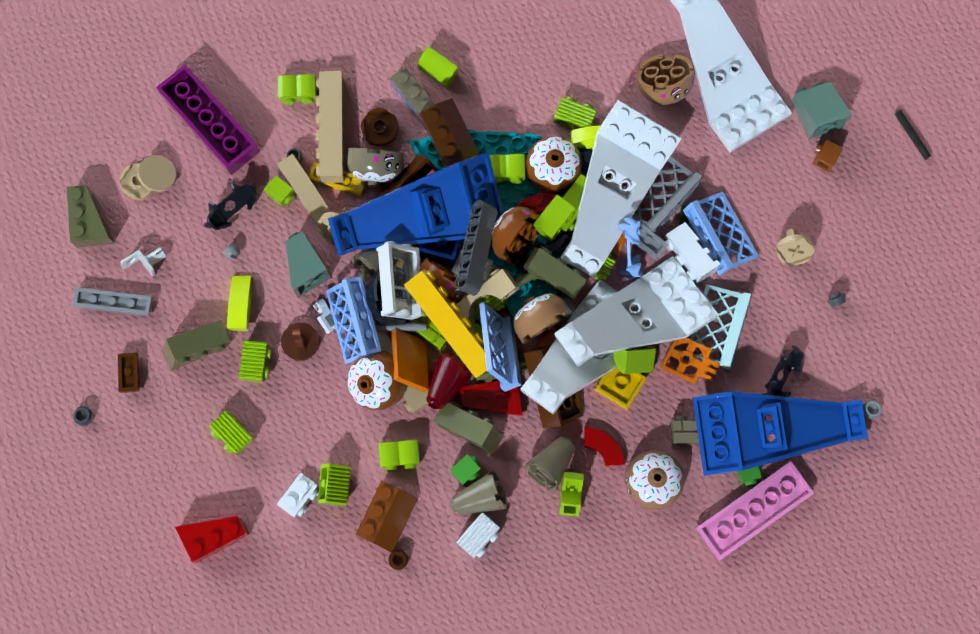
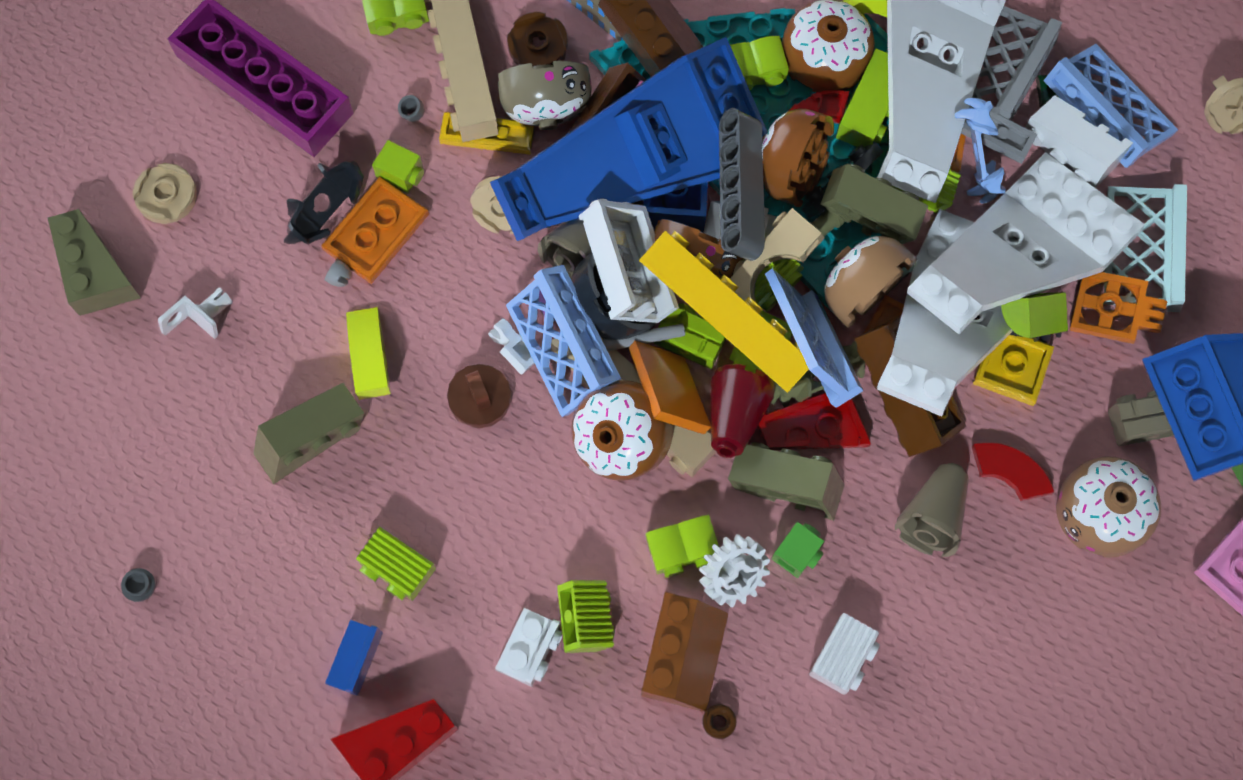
camera: 10 degrees left, 5 degrees down
light grey plate [72,287,153,316] -> none
reddish brown plate [118,352,140,393] -> none
tan tile [138,155,176,192] -> none
lime brick [239,340,272,383] -> none
tan slope [277,154,331,228] -> none
sand green slope [285,232,330,298] -> none
dark tan cone [450,471,507,515] -> none
lime brick [534,195,576,243] -> none
lime brick [559,472,584,517] -> none
black plate [581,149,593,168] -> none
none -> orange tile [321,176,429,284]
none -> blue panel [325,620,383,696]
none -> white gear [699,534,770,607]

